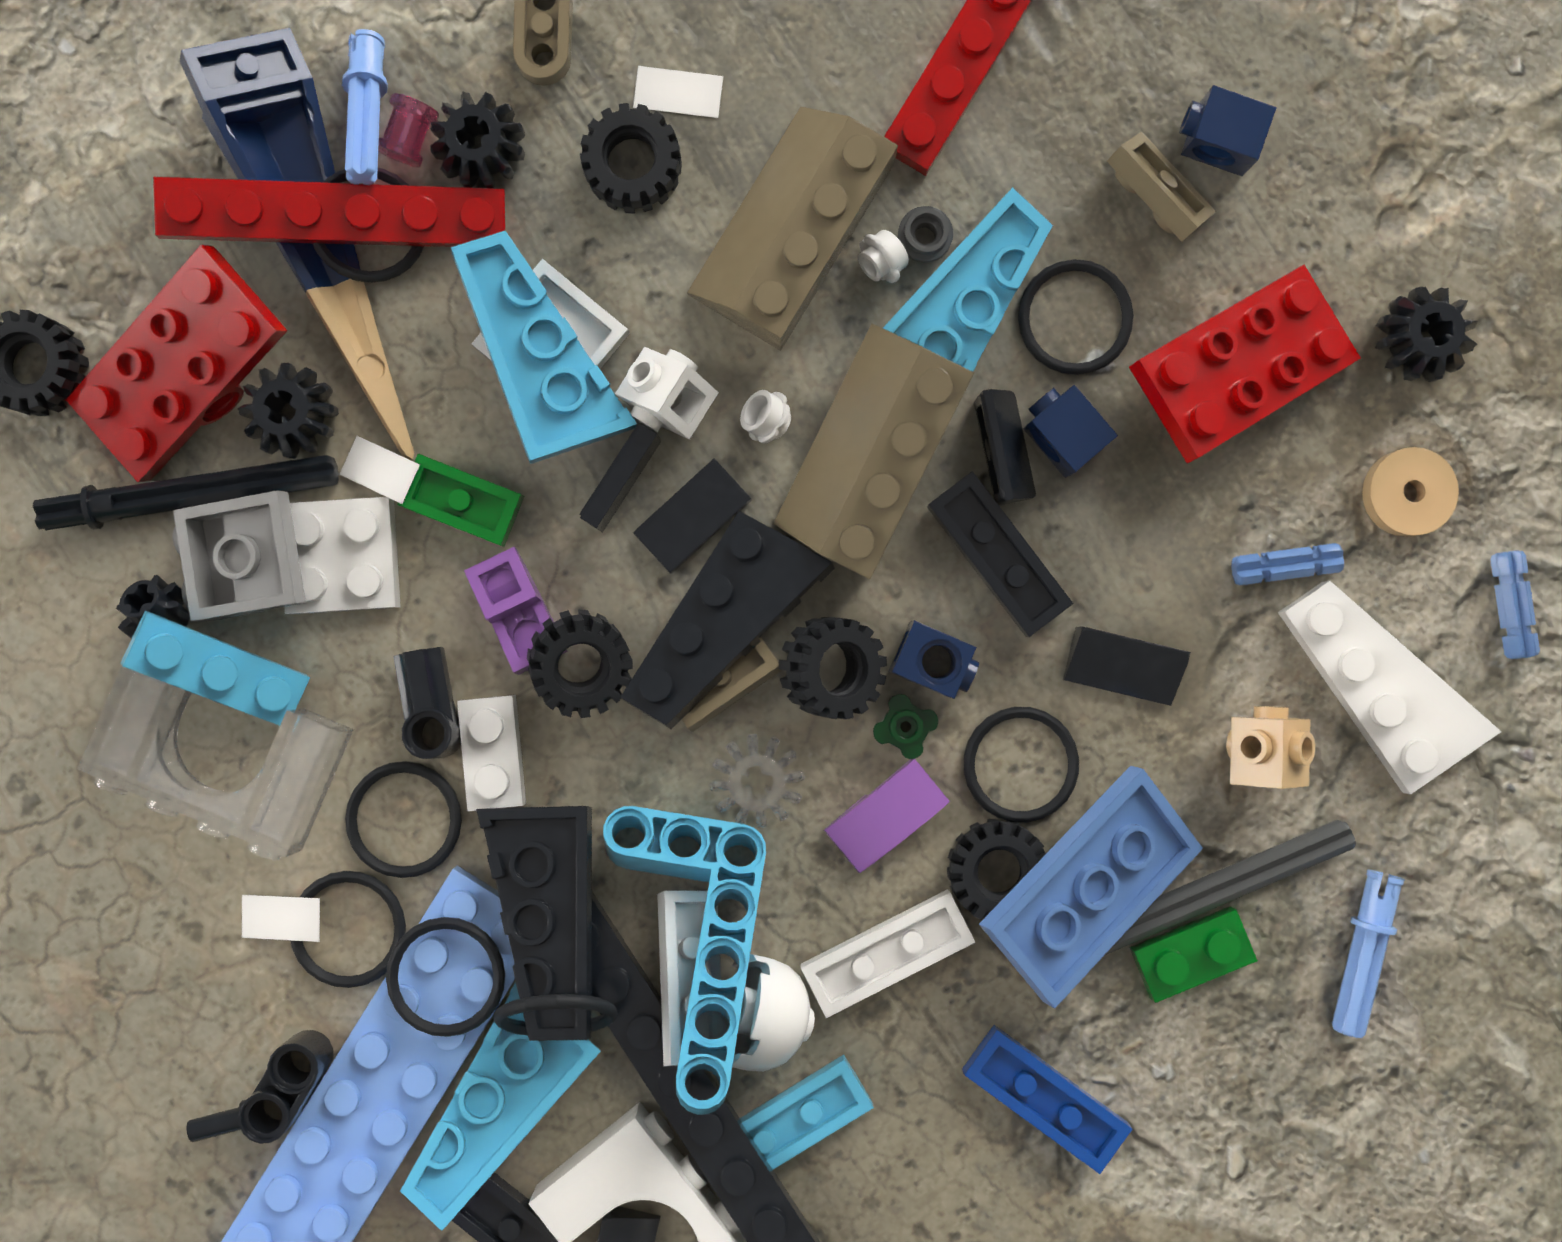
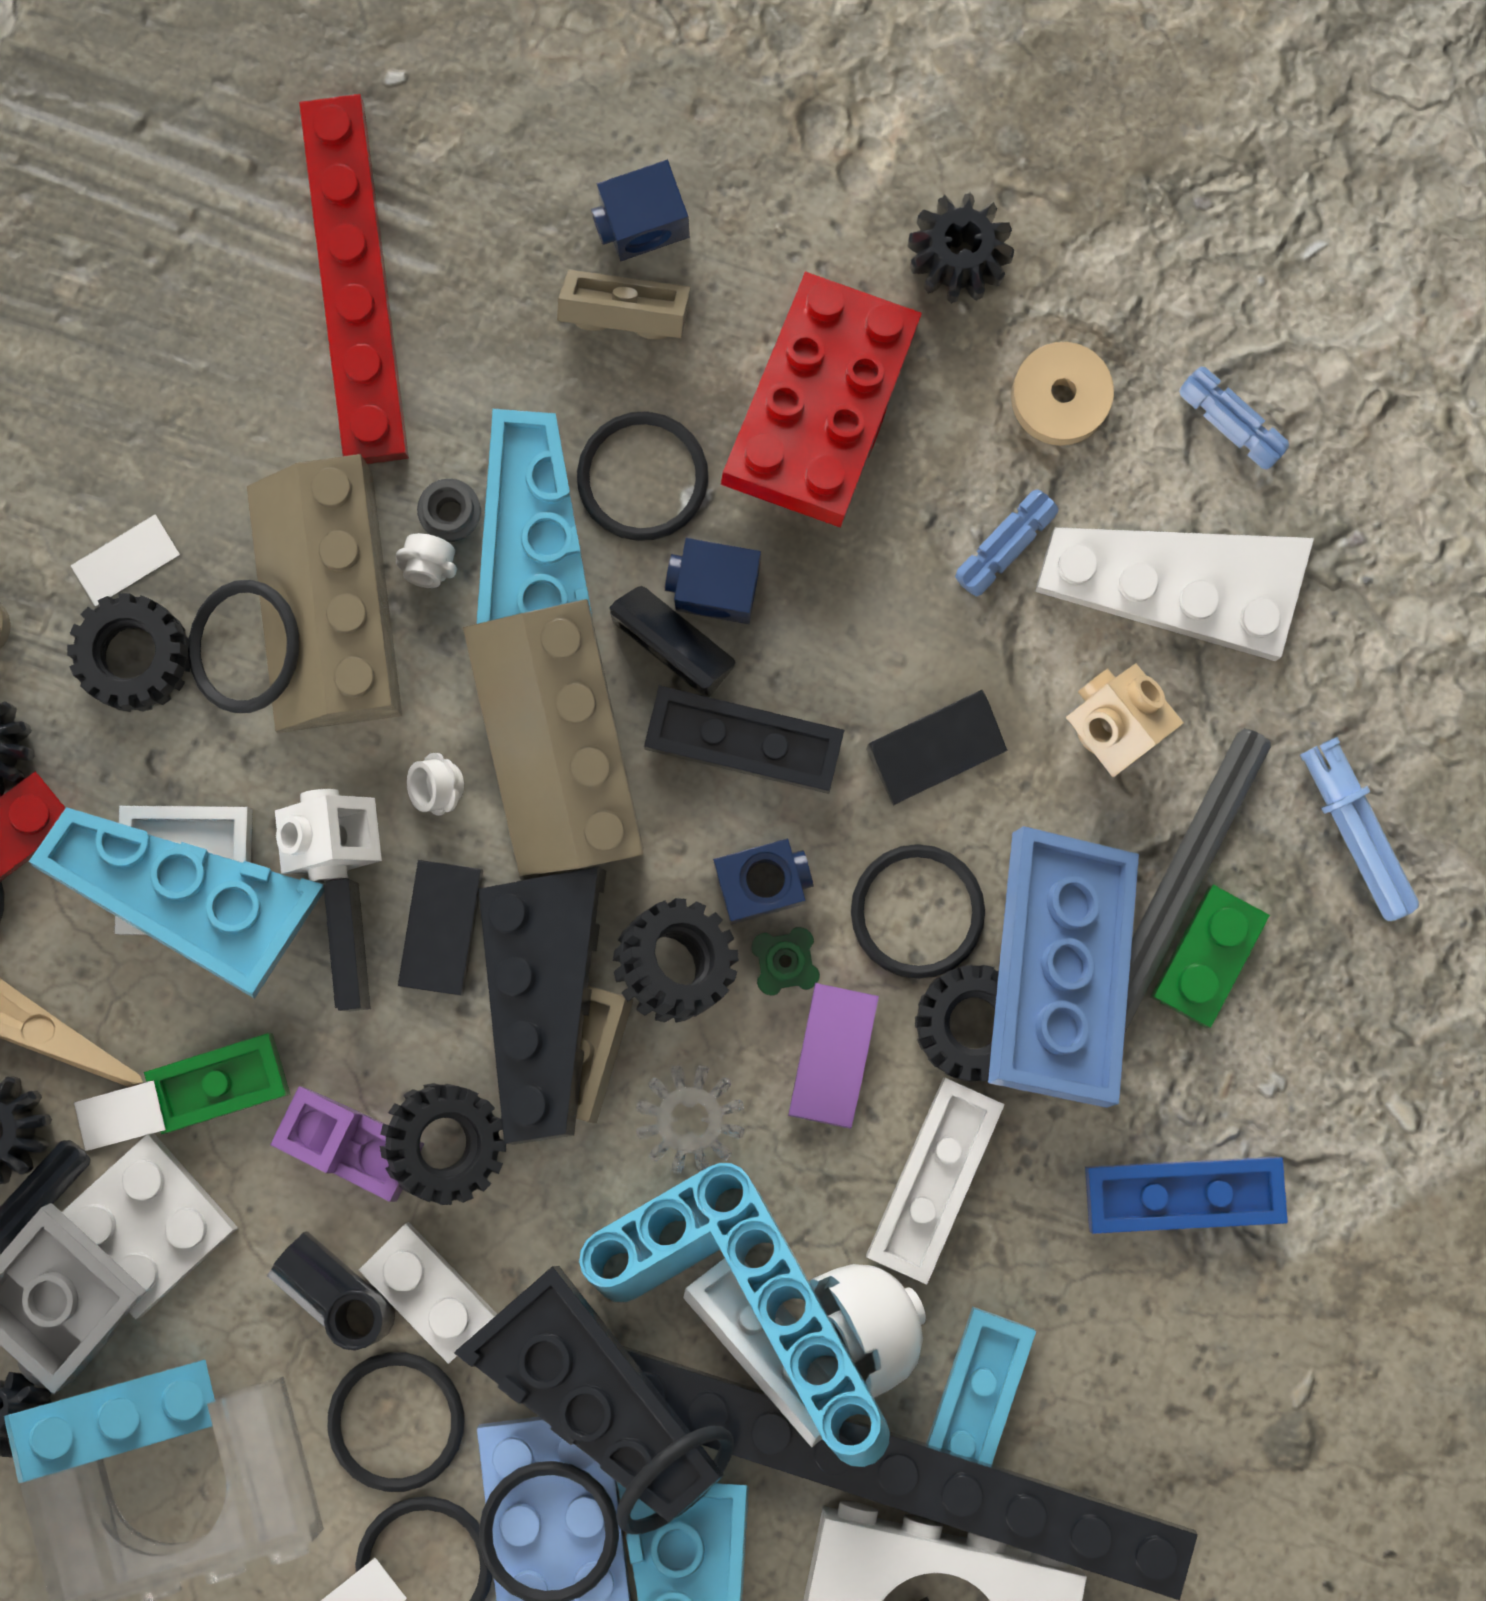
camera: 35 degrees left, 5 degrees down
none -> black tyre [188,580,300,714]

